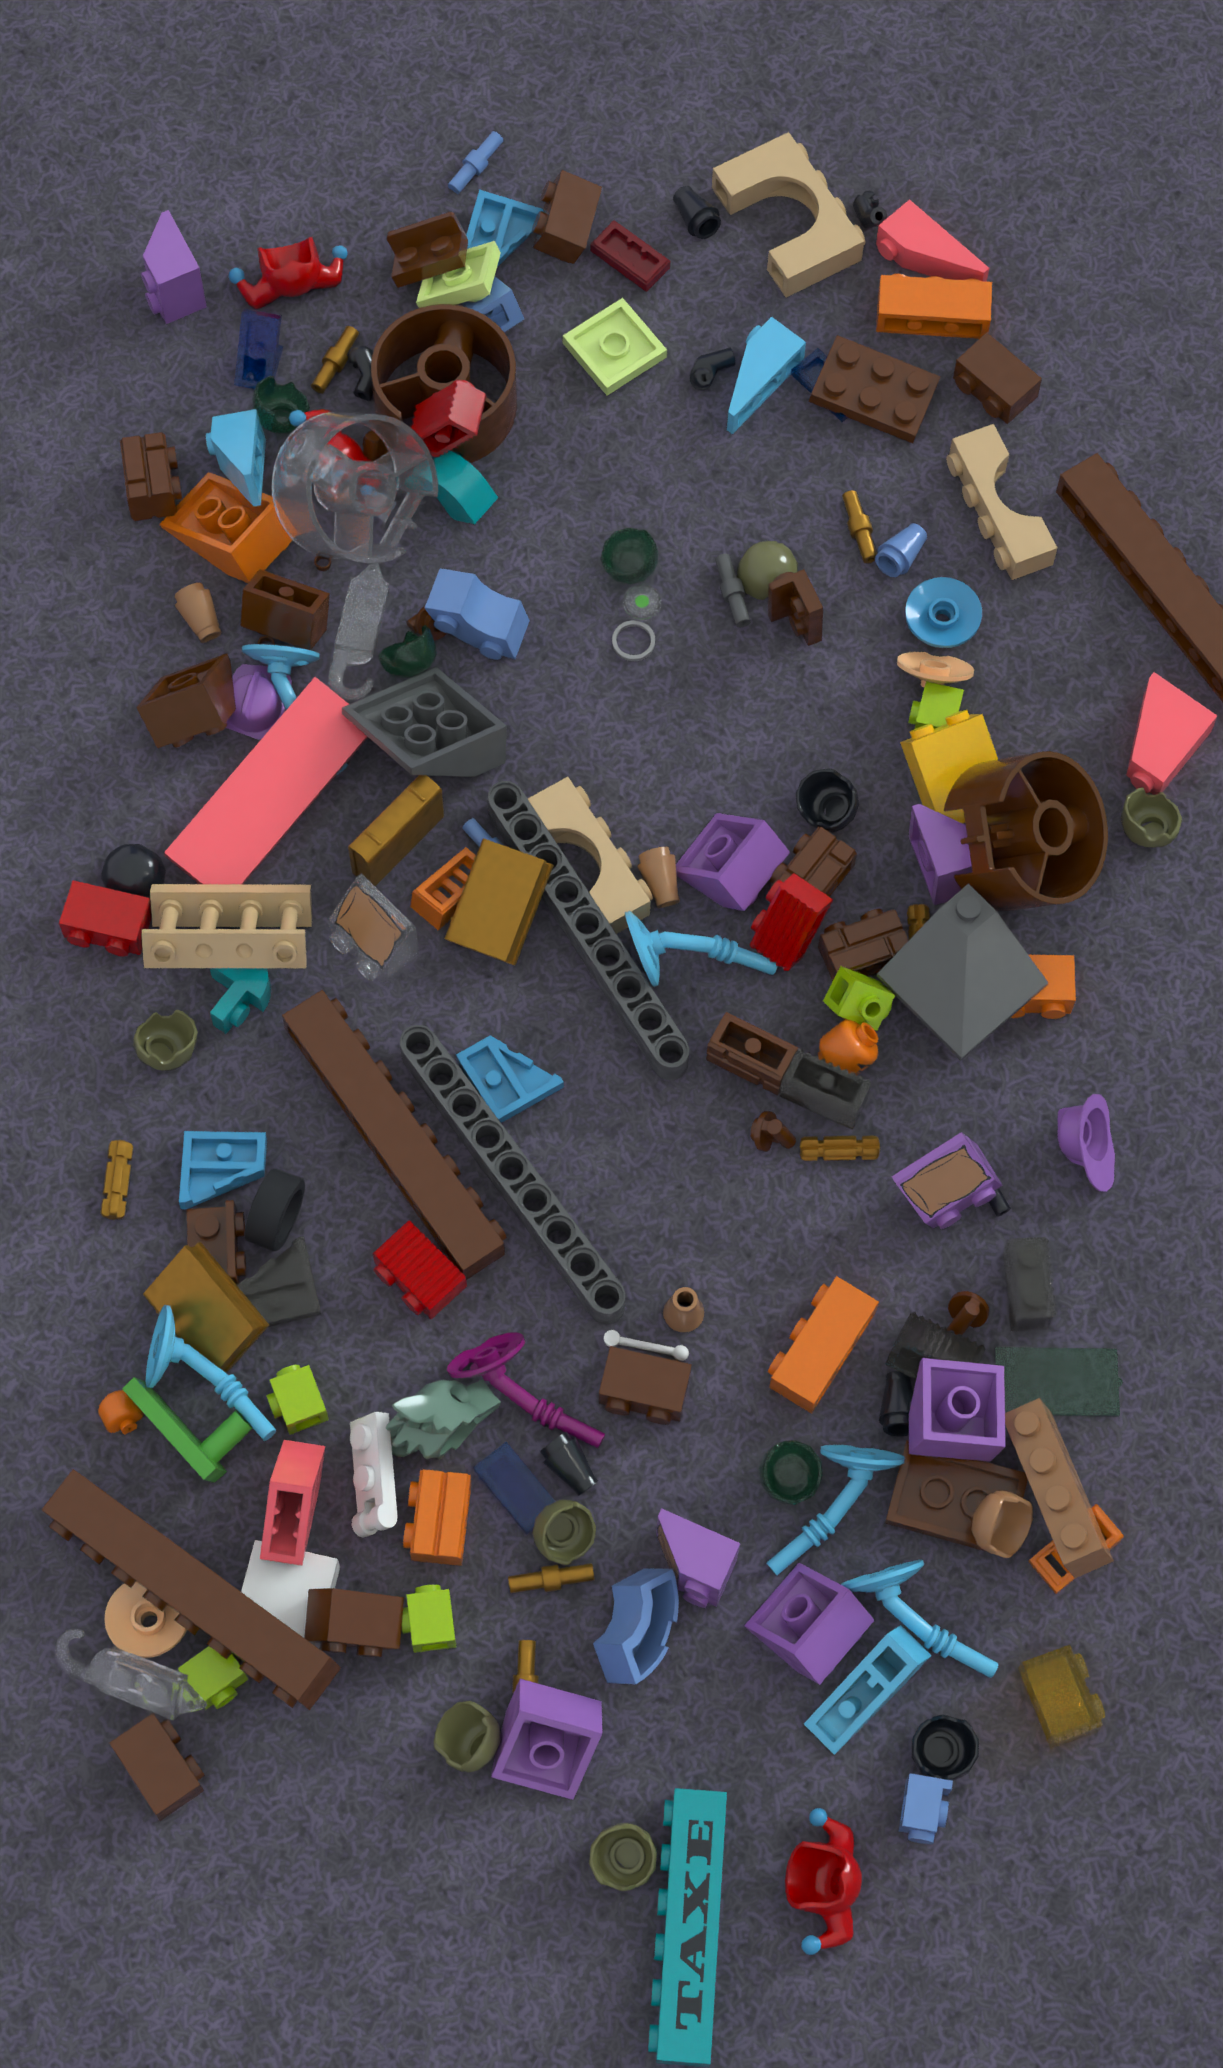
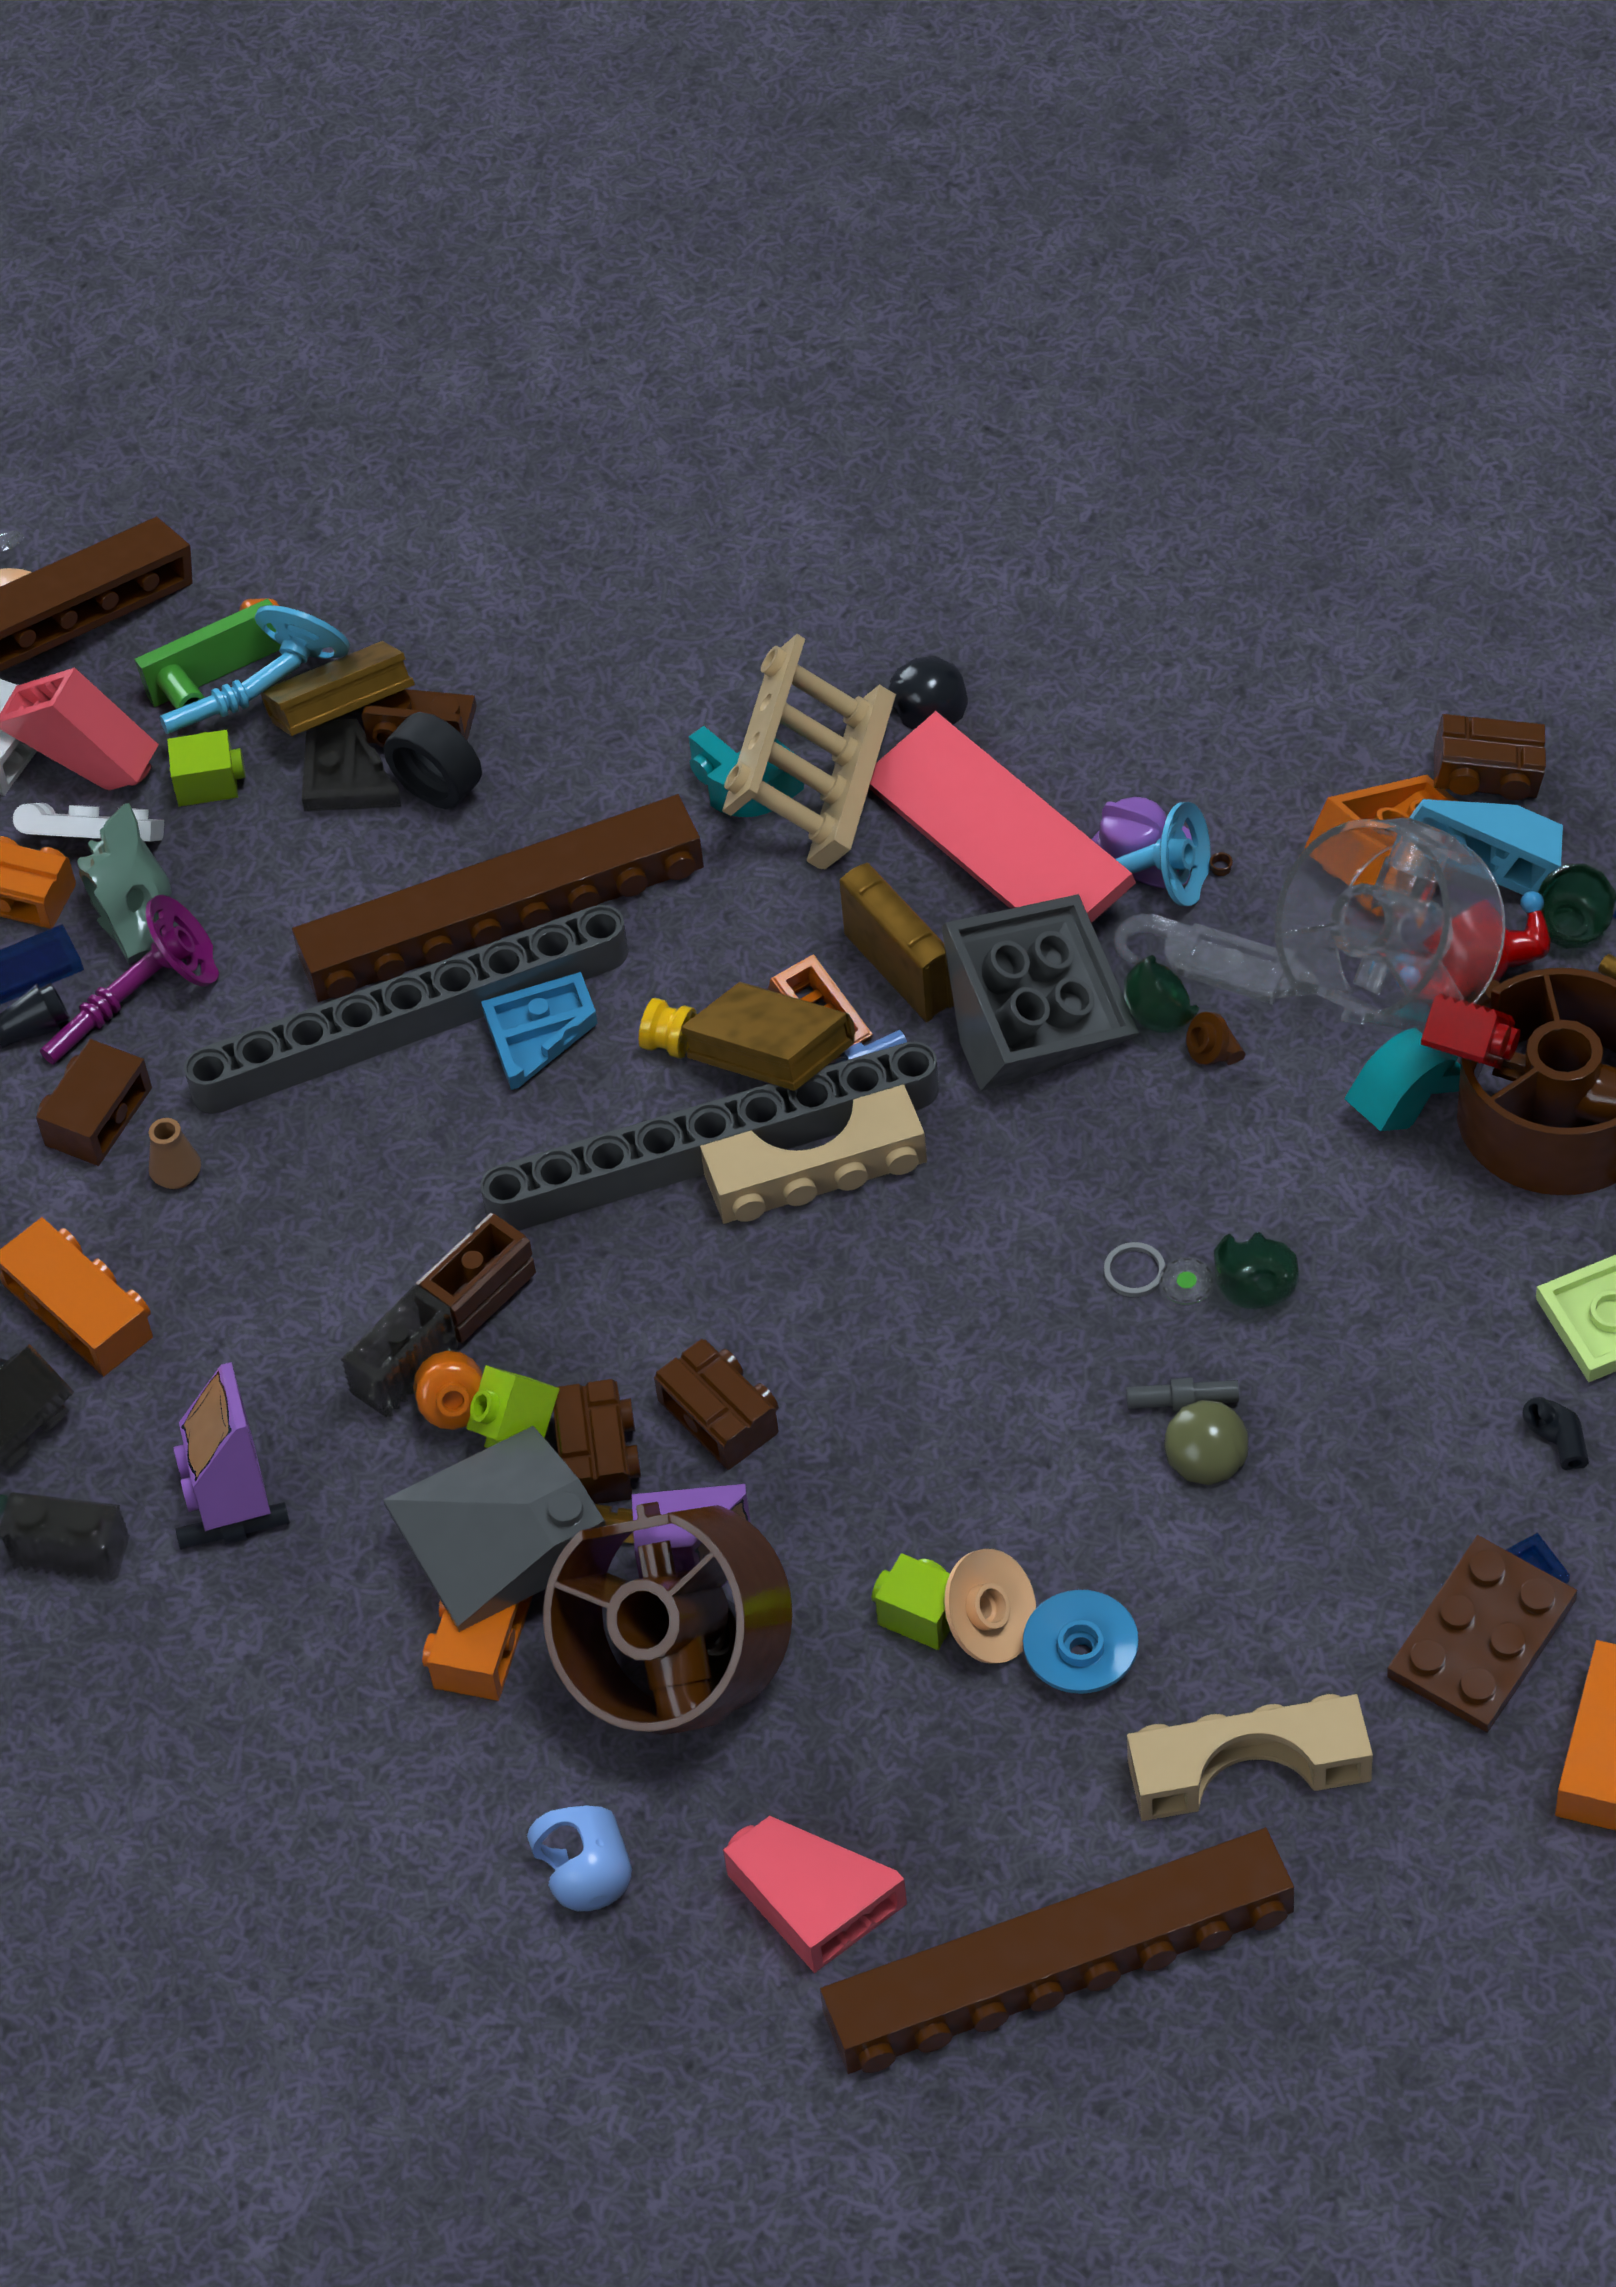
camera: 110 degrees right, 15 degrees down
red brick [59,880,152,957] -> none
pearl gold axle [101,1140,133,1220] -> none
olive hair [133,1010,198,1071] -> none
reddish brown slope [136,653,236,748] -> none
medium nougat cone [174,583,222,643] -> none
dark azure wing [179,1131,267,1209] -> none
reddish brown brick [241,569,330,650] -> none
slope [328,873,419,987] -> none
red brick [373,1221,467,1319] -> none
medium blue brick [425,568,530,660] -> none
white hinge [604,1330,689,1361] -> none
medium azure dish [625,911,777,987] -> none
medium nougat cone [637,847,680,908] -> none
medium lavender slope [676,813,790,911] -> none
medium azure slope [727,317,806,434] -> none
red brick [750,873,833,971] -> none
reddish brown plate [751,1111,796,1152] -> none
reddish brown bracket [768,569,823,646] -> none
black hair [796,768,859,832] -> none
pearl gold axle [800,1136,880,1161] -> none
pearl gold bar [842,490,877,563] -> none
medium blue cone [875,523,927,577] -> none
yellow brick [900,710,998,824] -> none
reddish brown plate [947,1291,989,1339] -> none
reddish brown brick [953,333,1042,424] -> none
medium lavender piece [1058,1094,1115,1192] -> none
olive hair [1121,787,1182,848] -> none
none -> light blue helmet [527,1805,632,1911]
none -> yellow wheel [638,998,697,1059]

